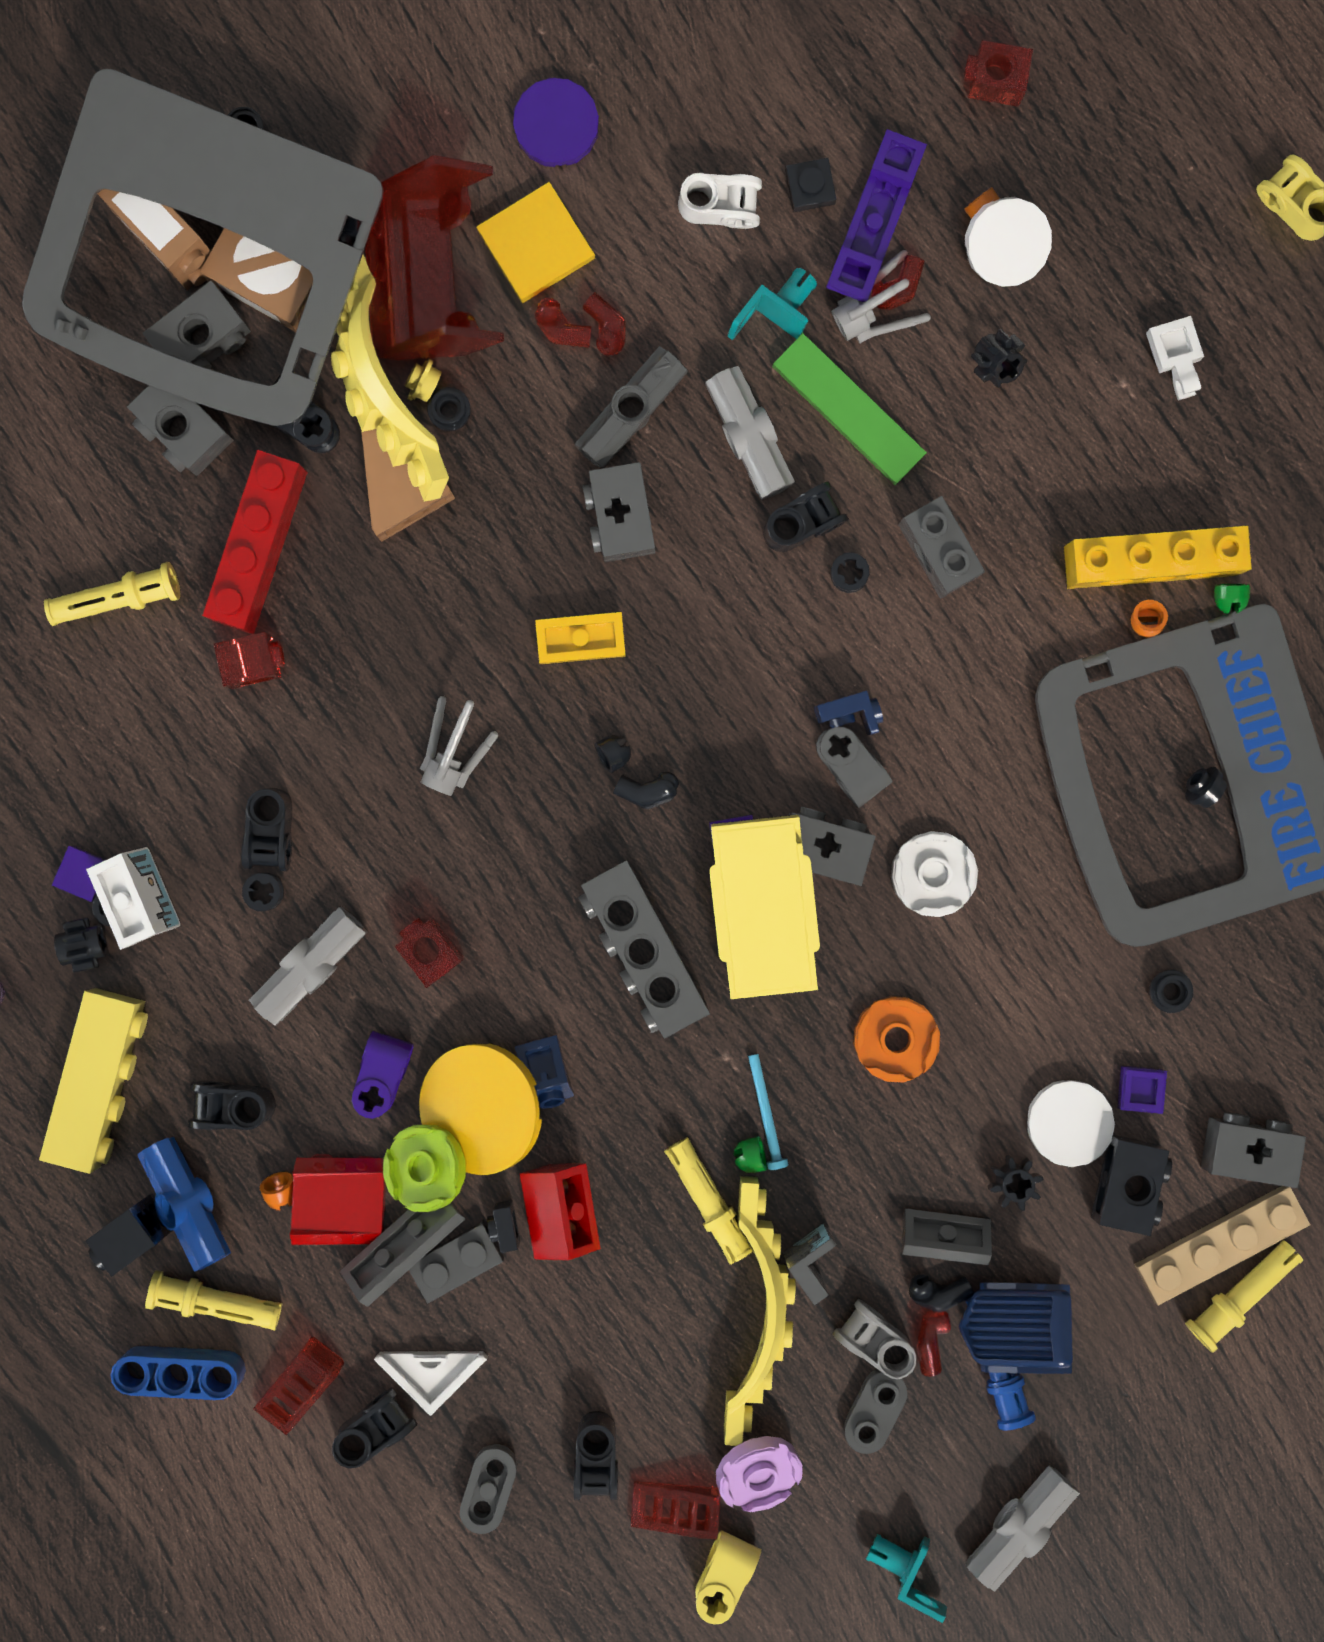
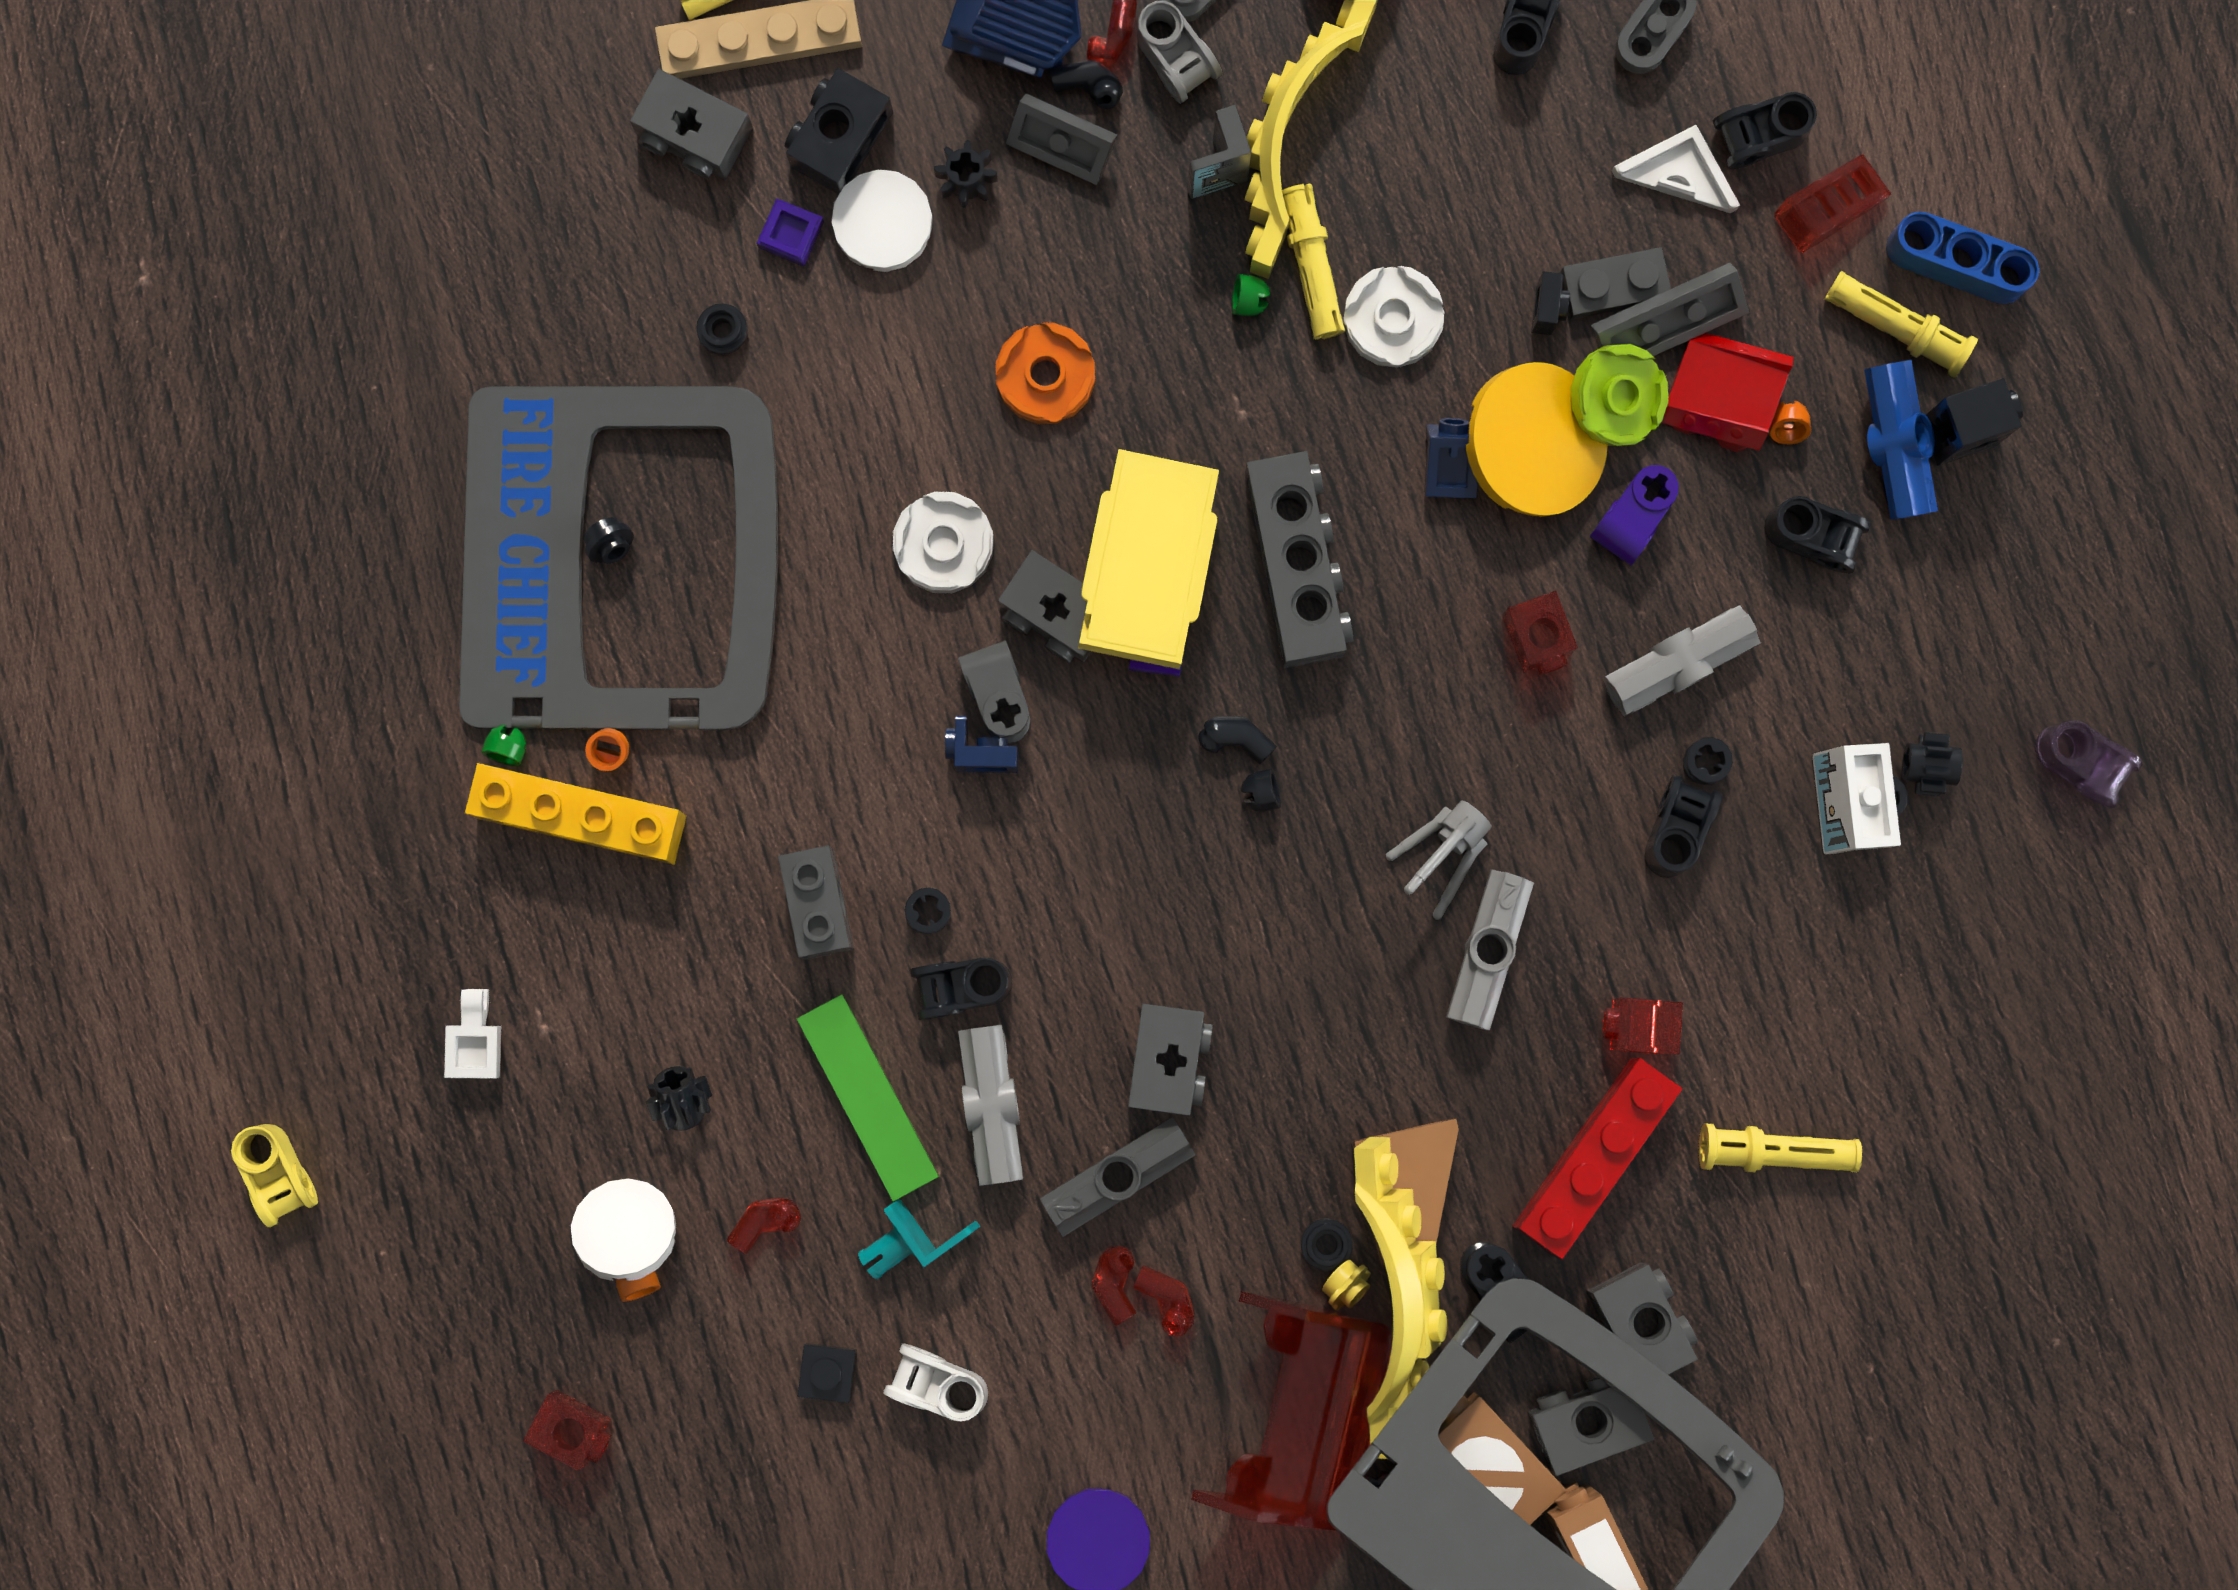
camera: 160 degrees left, 5 degrees down
light yellow brick [39,988,148,1174] -> none
dark purple tile [52,846,106,902] -> none
yellow tile [476,182,595,304] -> none
red brick [520,1163,601,1260] -> none
yellow plate [535,612,626,664] -> none
medium azure piece [748,1054,789,1170] -> none
dark purple slope [826,129,927,302] -> none
light grey plant [831,250,931,344] -> none
none -> white tile [1343,266,1444,368]
none -> light grey piece [1446,869,1534,1031]

